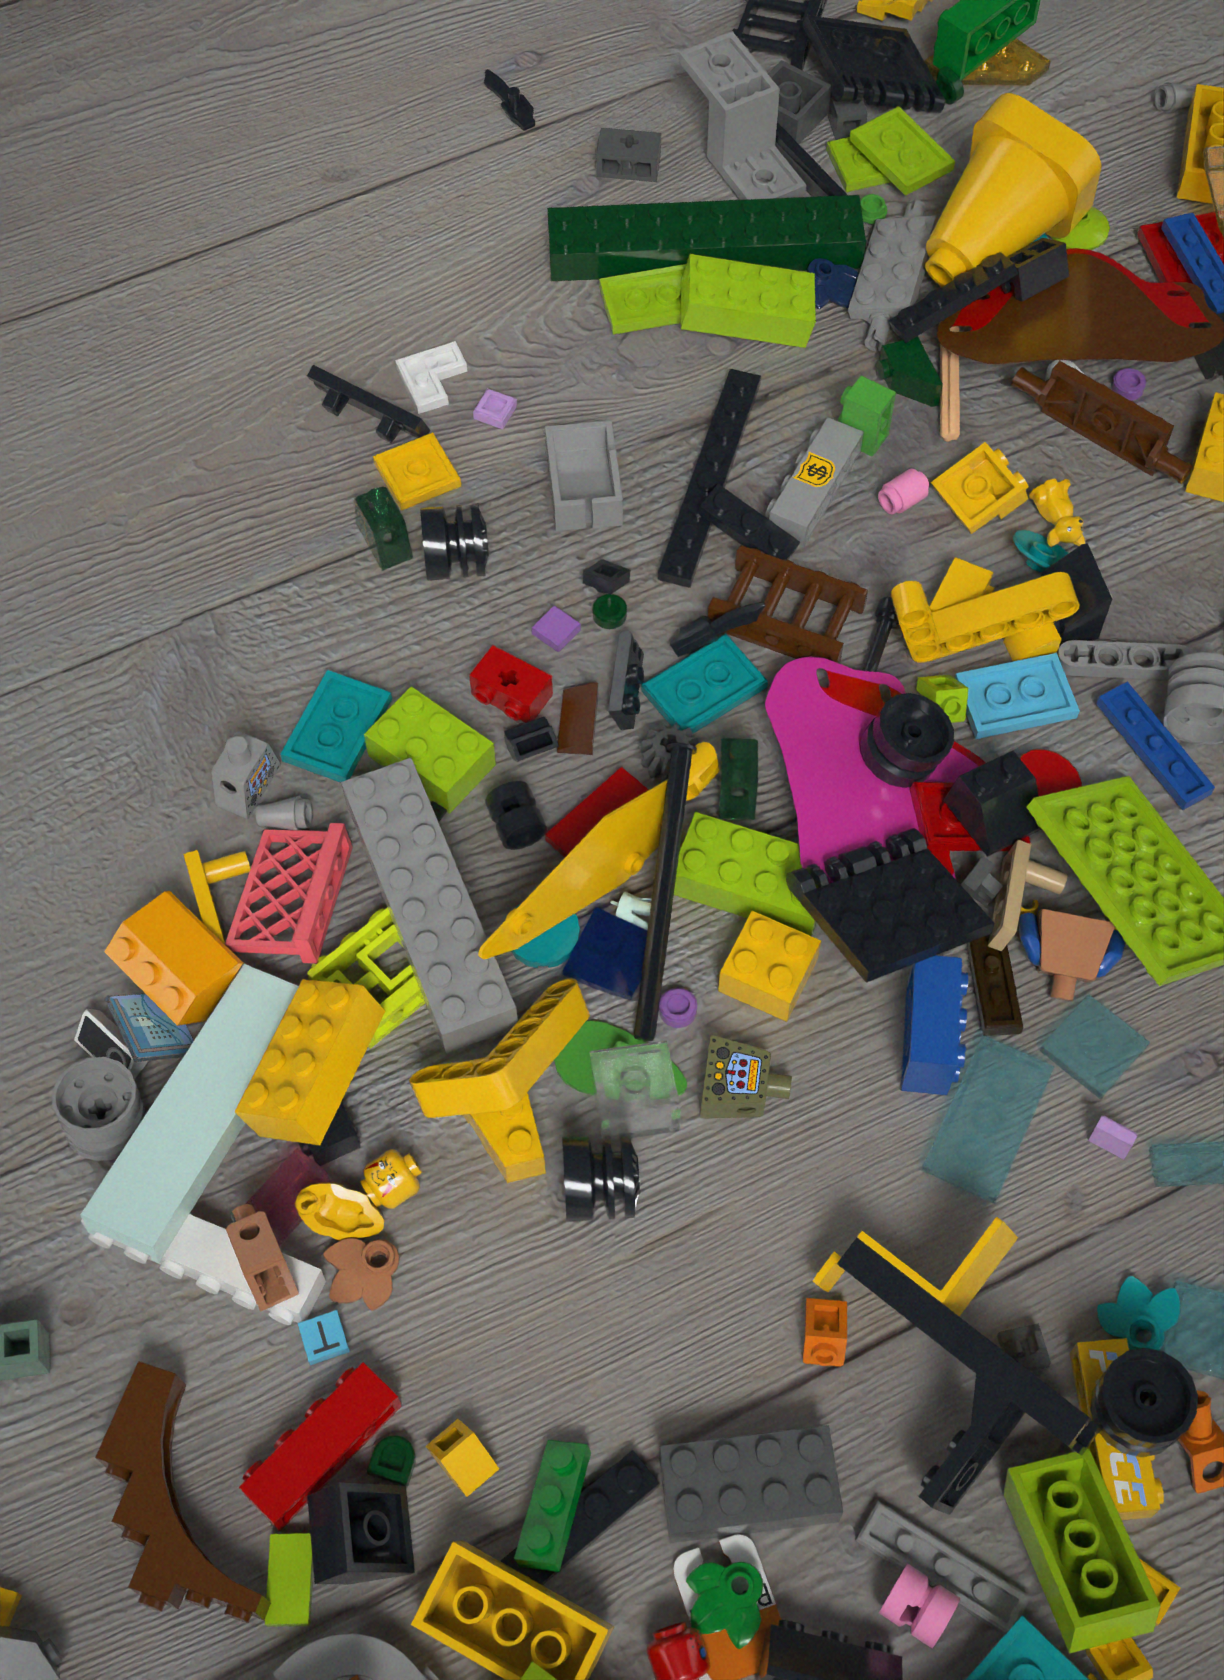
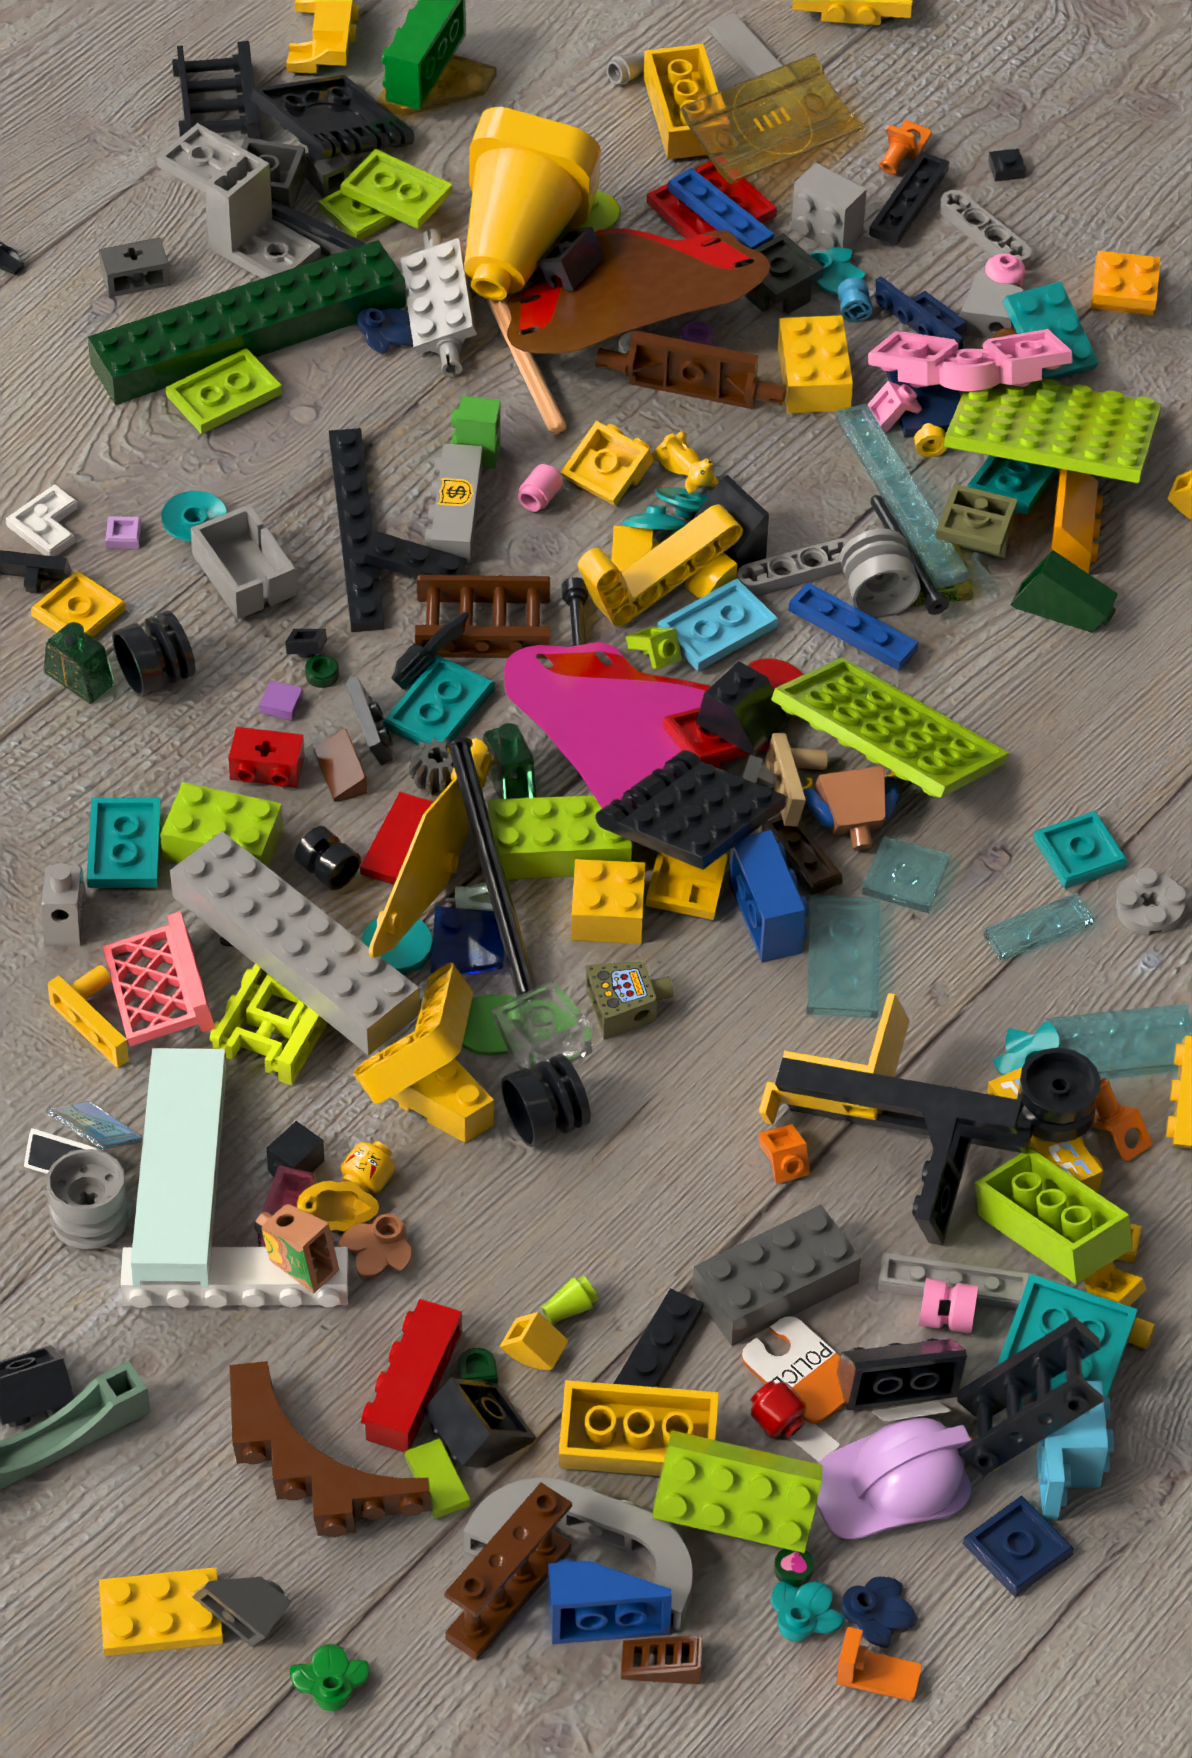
camera: 25 degrees left, 10 degrees down
light orange slope [104,891,243,1026] -> none
yellow brick [235,979,385,1146] -> none
light grey cone [256,796,313,830] -> none
medium azure tile [298,1310,350,1366] -> none
black piece [504,716,559,762] -> none
green plate [514,1440,591,1572] -> none
medium lavender tile [659,988,697,1028] -> none
lime brick [681,254,816,348] -> none
green plate [686,1562,763,1649] -> none
bright green plate [860,194,888,224] -> none
black wheel [861,693,954,788] -> none
dark green slope [876,336,943,407] -> none
black plate [888,252,1018,343] -> none
dark green tile [936,66,964,105] -> none
lavender tile [1088,1116,1138,1160] -> none
none -> teal dish [161,491,227,542]
none -> lime cone [541,1275,599,1325]
none -> teal dish [623,505,688,530]
none -> yellow plate [645,852,728,920]

